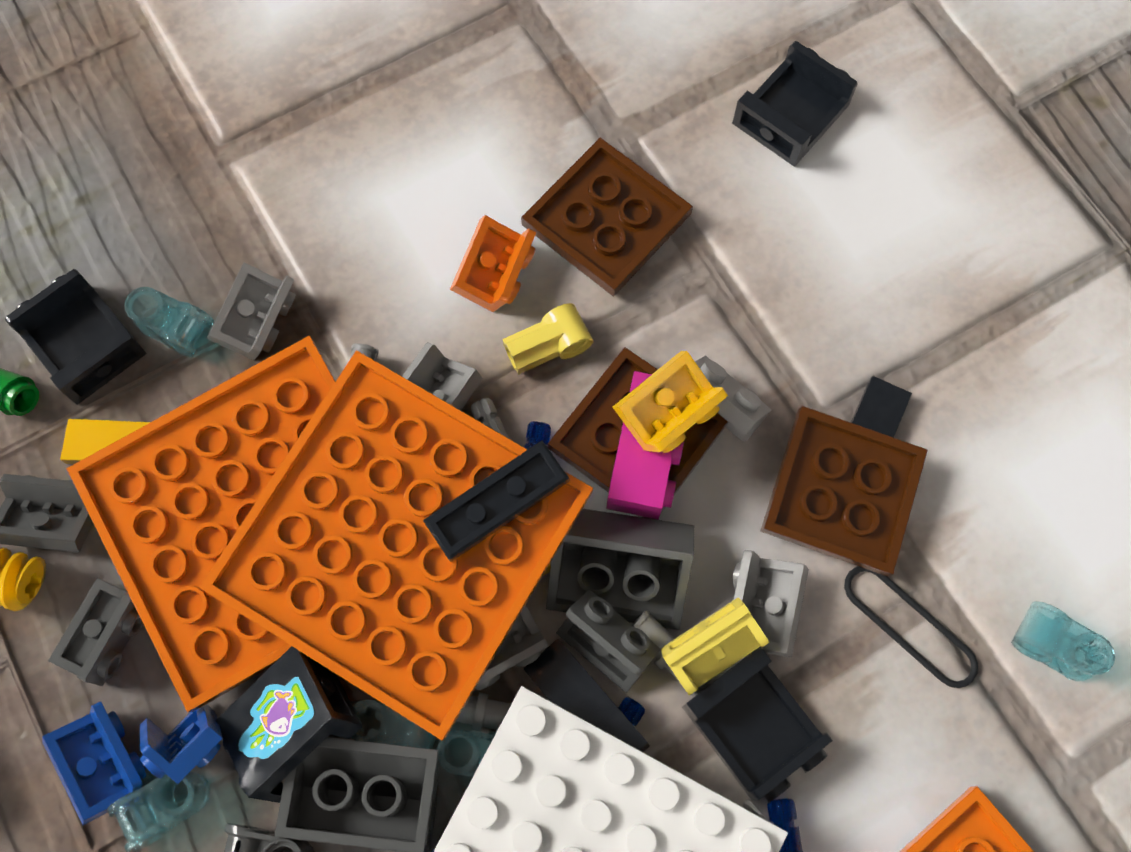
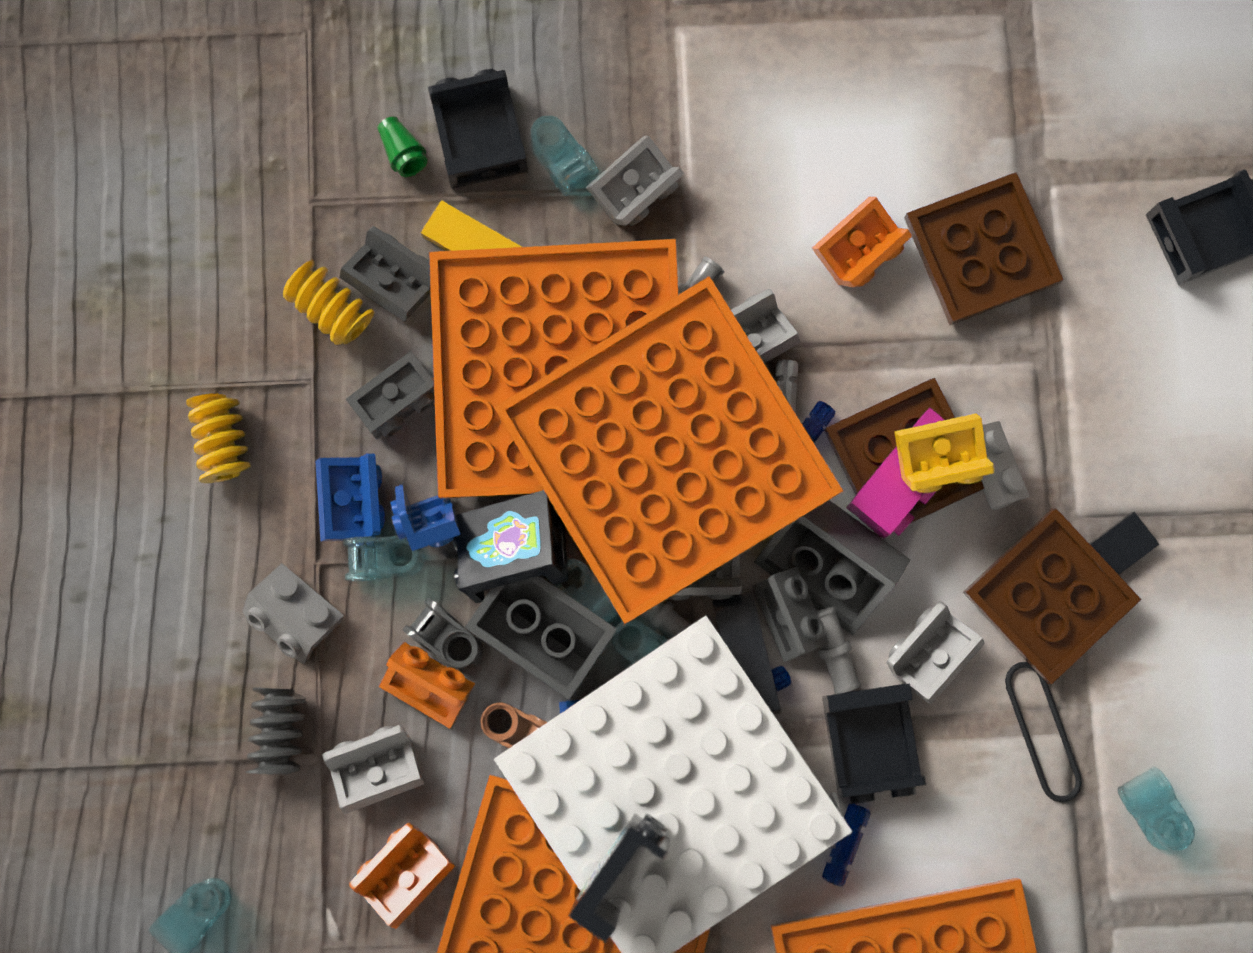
camera: 25 degrees right, 10 degrees up
black tile [423,440,570,562] -> none
light yellow piece [503,303,594,375] -> none
light yellow hinge [661,597,770,696] -> none

